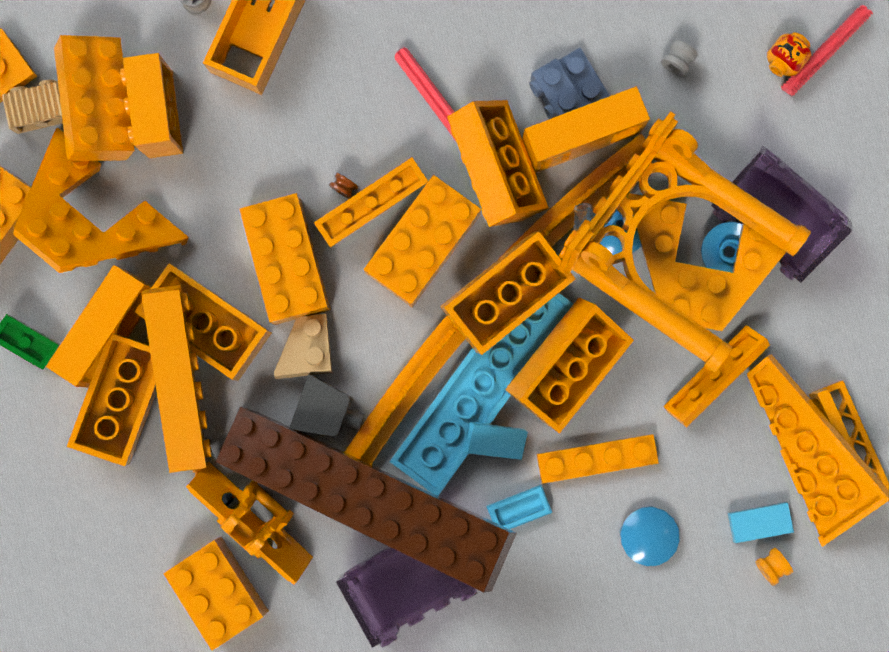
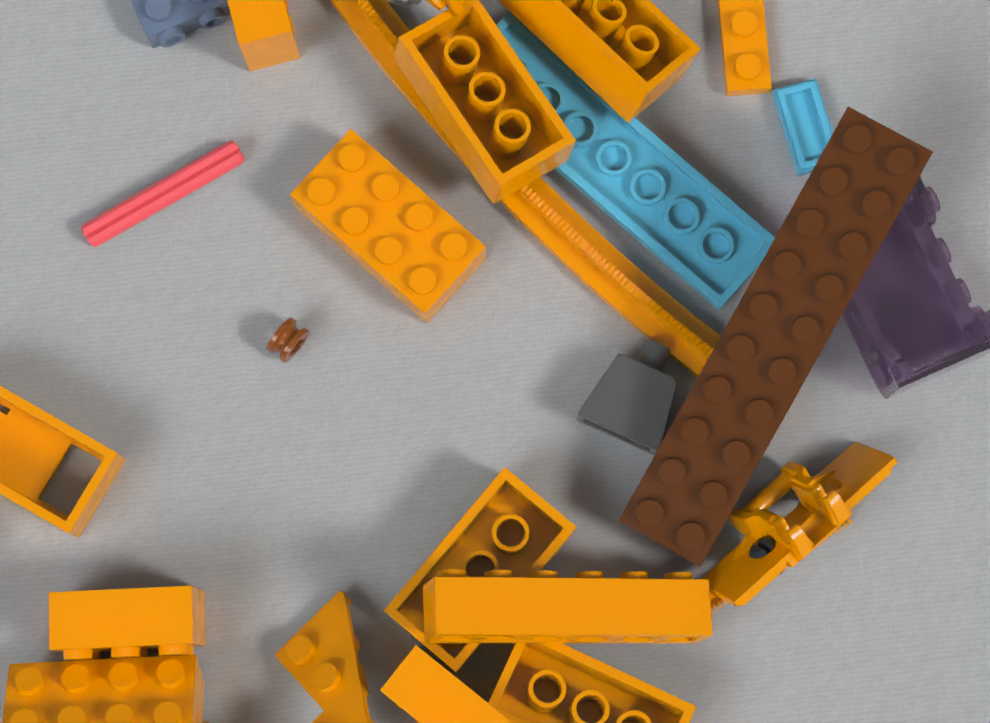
camera: 85 degrees left, 5 degrees down
light orange brick [163,536,269,651] -> none
light orange brick [239,193,331,325] -> none
tan wing [274,314,332,379] -> none
light orange fence [314,157,428,248] -> none
light orange brick [447,100,549,227] -> none
medium azure tile [464,422,528,460] -> none

